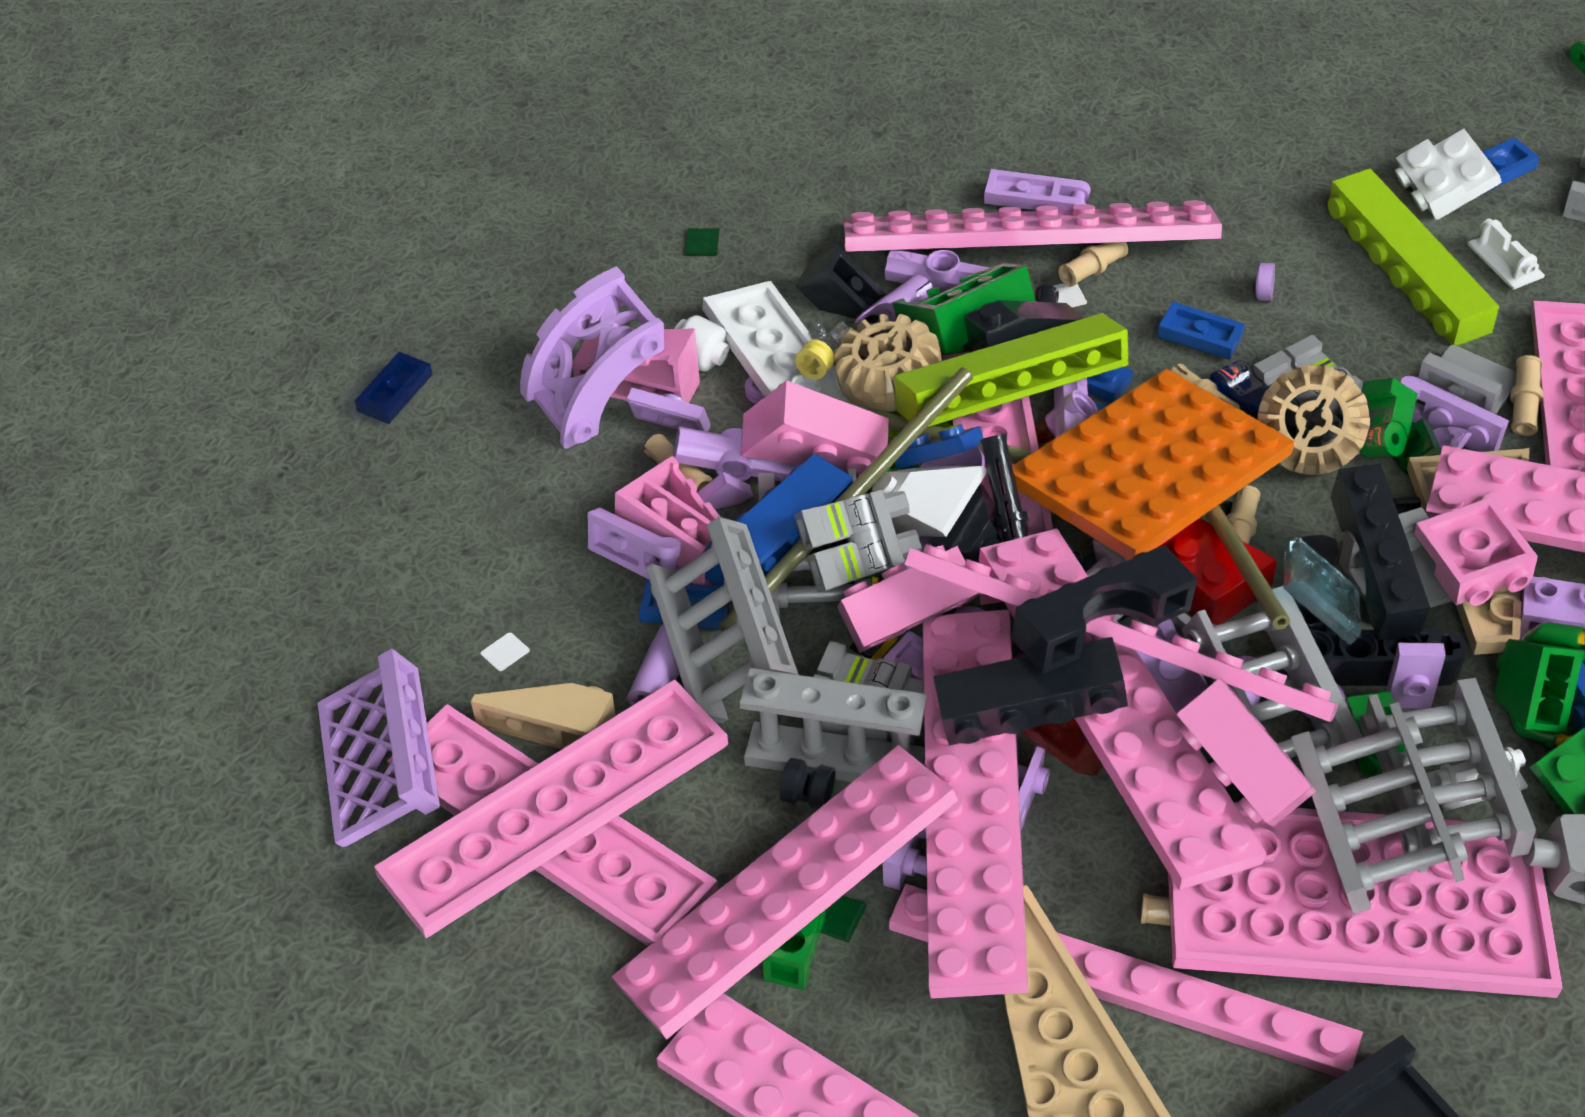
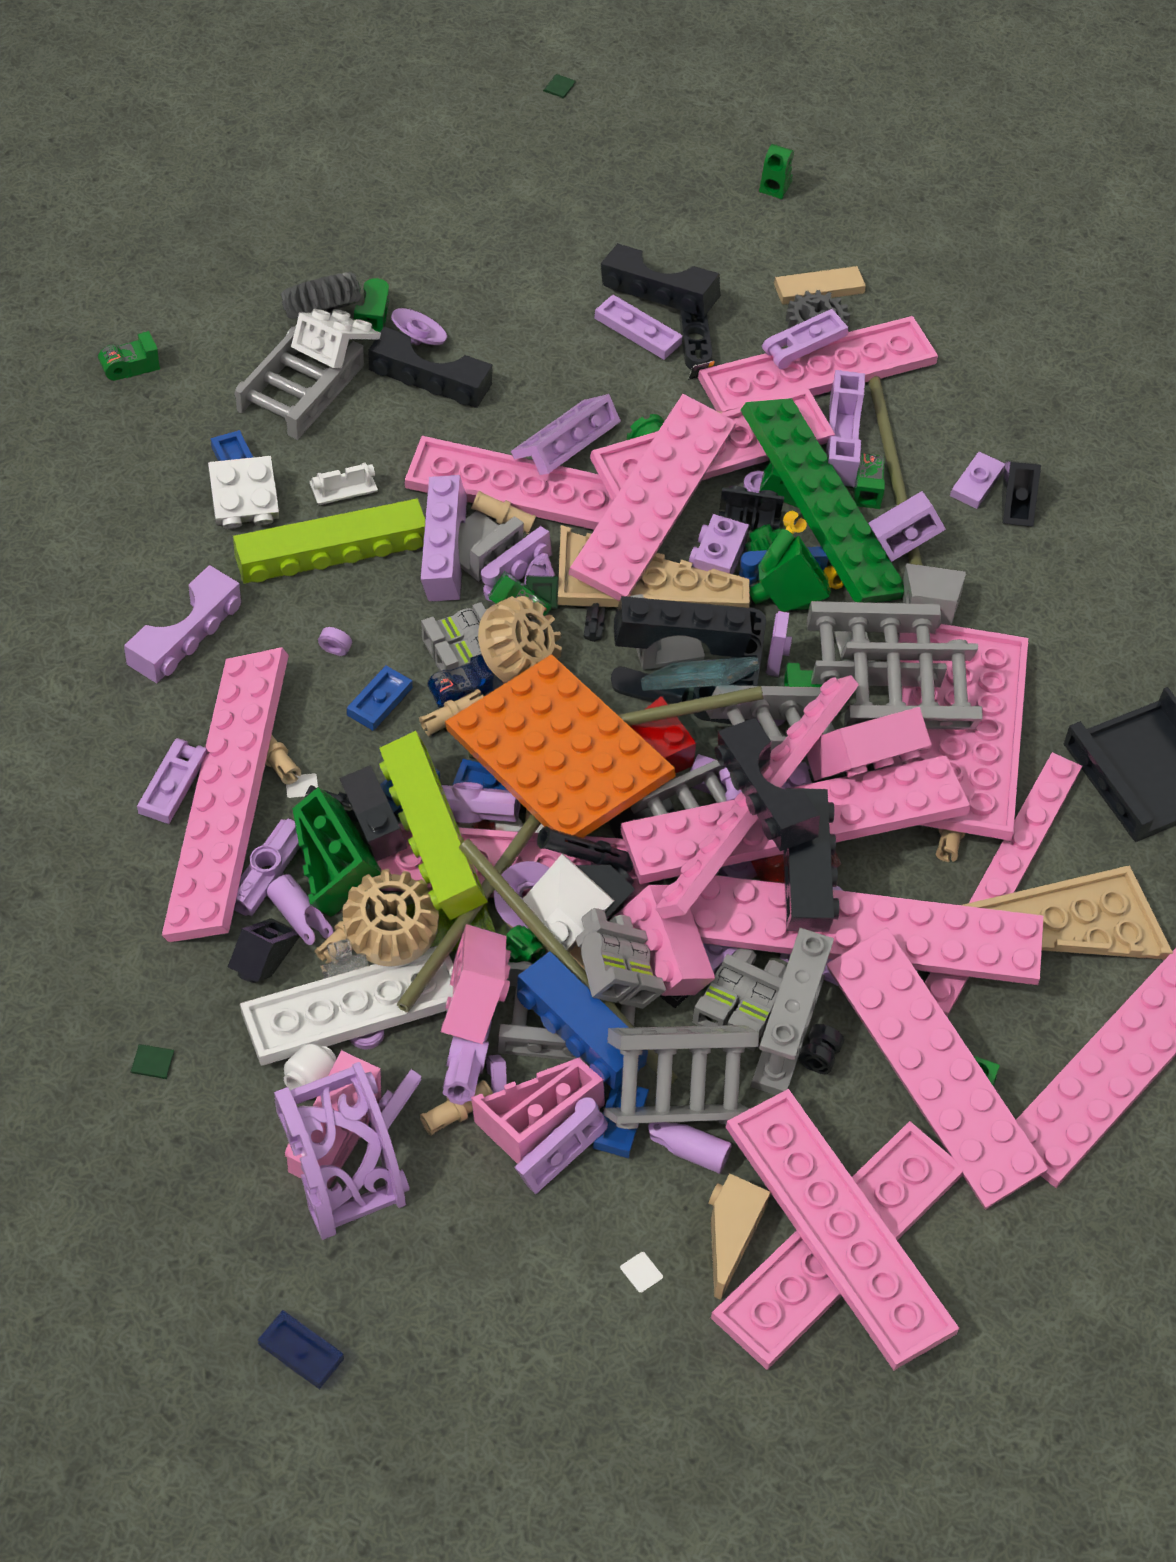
camera: 90 degrees left, 5 degrees up
lavender fence [318,649,440,847] -> none
light yellow bush [795,340,835,380] -> none
blue plate [895,424,984,469] -> none
bright pink plate [1414,497,1538,606] -> none
none -> lavender arch [124,565,241,683]
none -> lavender arch [421,475,467,601]

